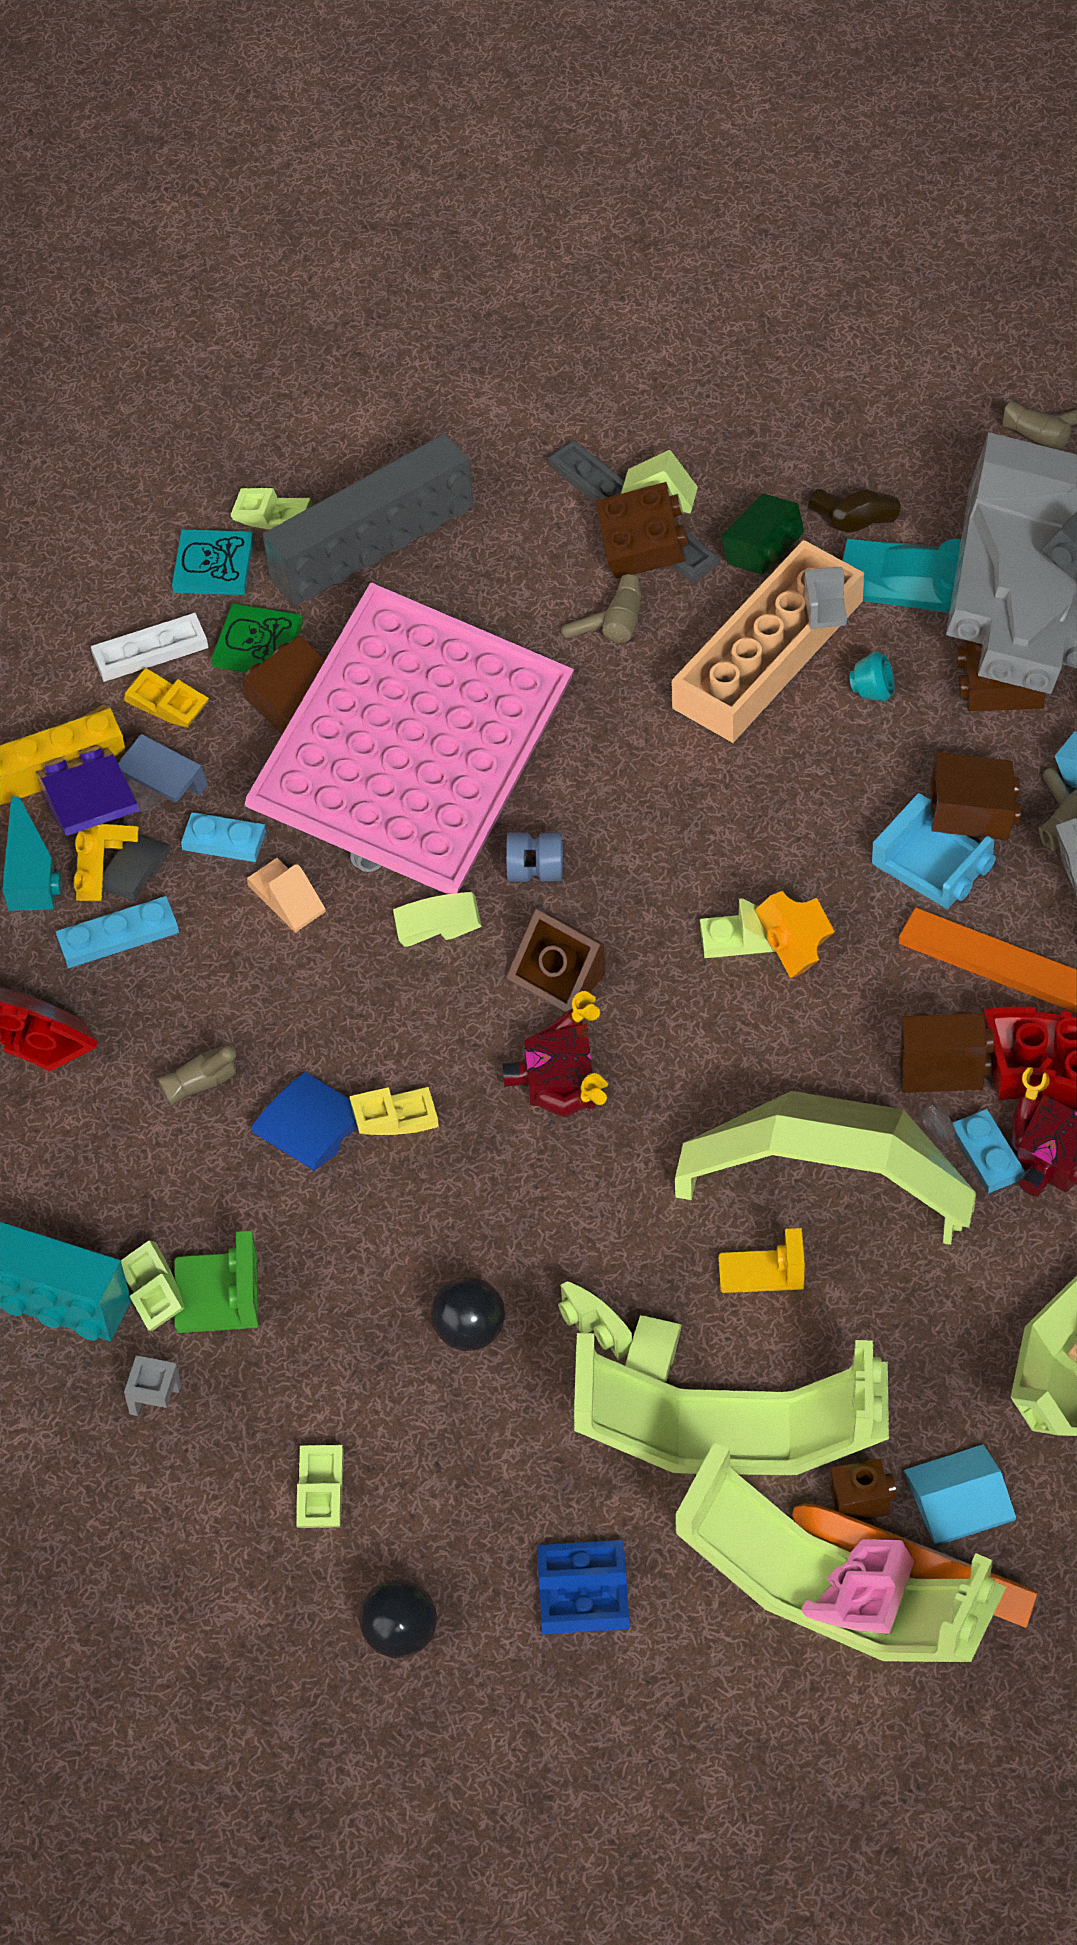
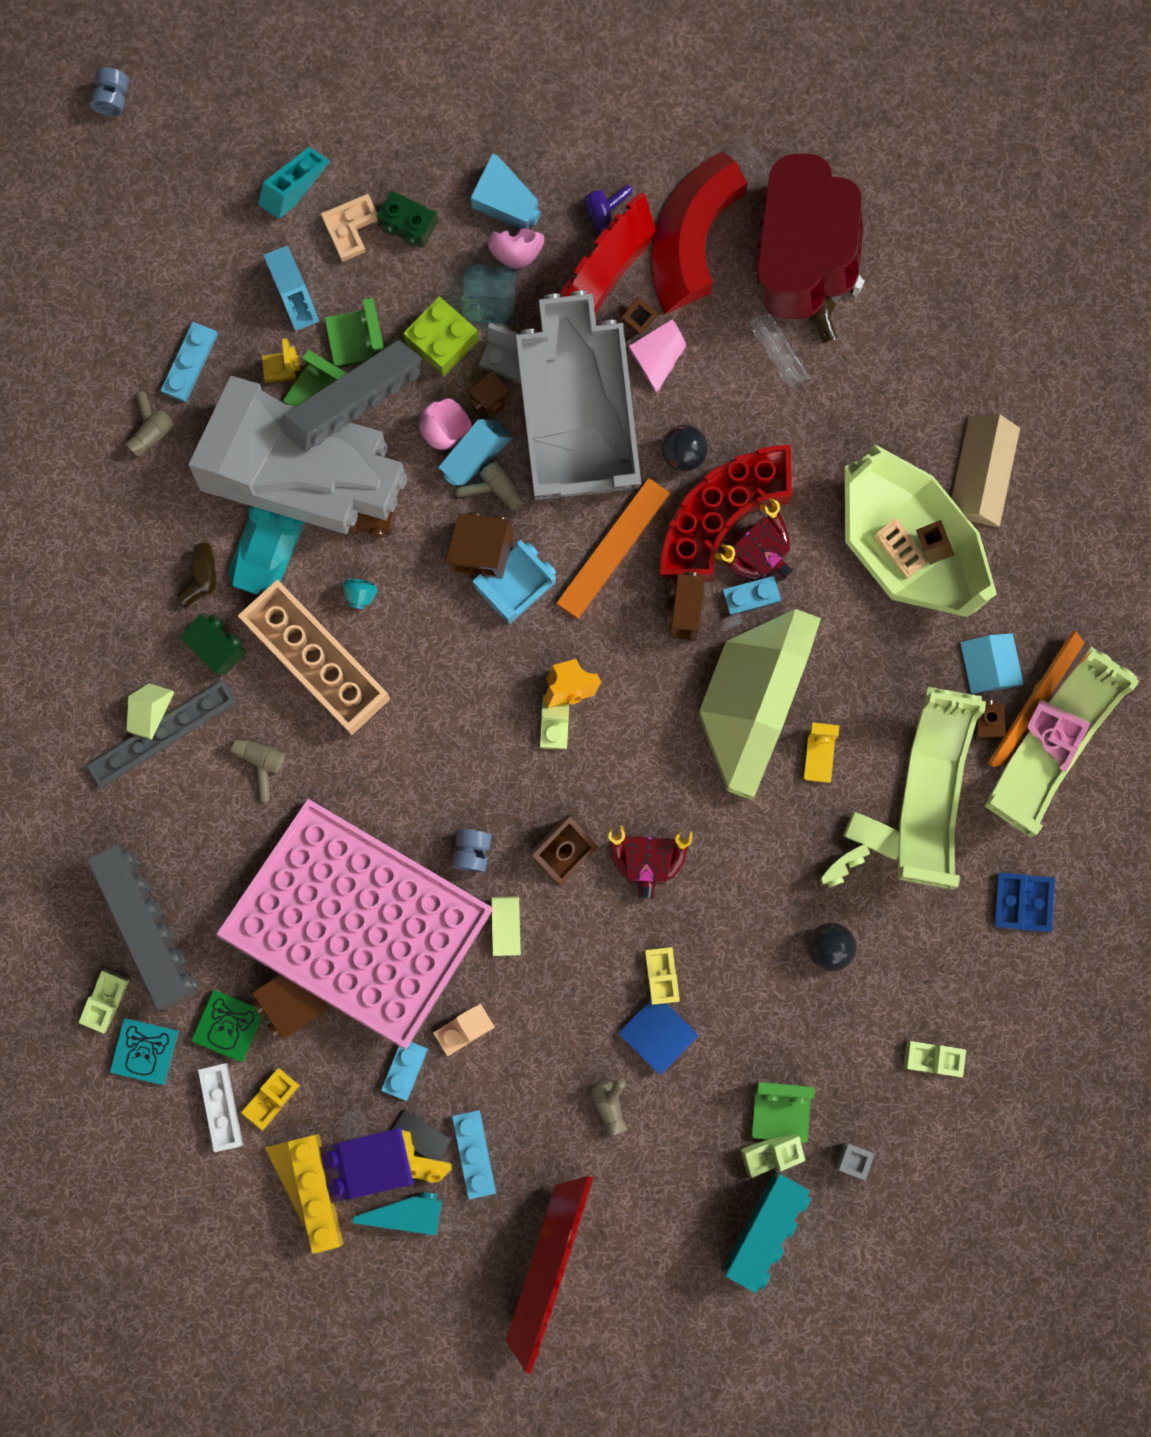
camera: 85 degrees left, 25 degrees up
sand blue panel [118,734,208,802] -> none
black piece [359,1579,437,1659] -> none
reddish brown brick [596,482,689,578] -> none
light grey panel [804,567,847,629] -> none

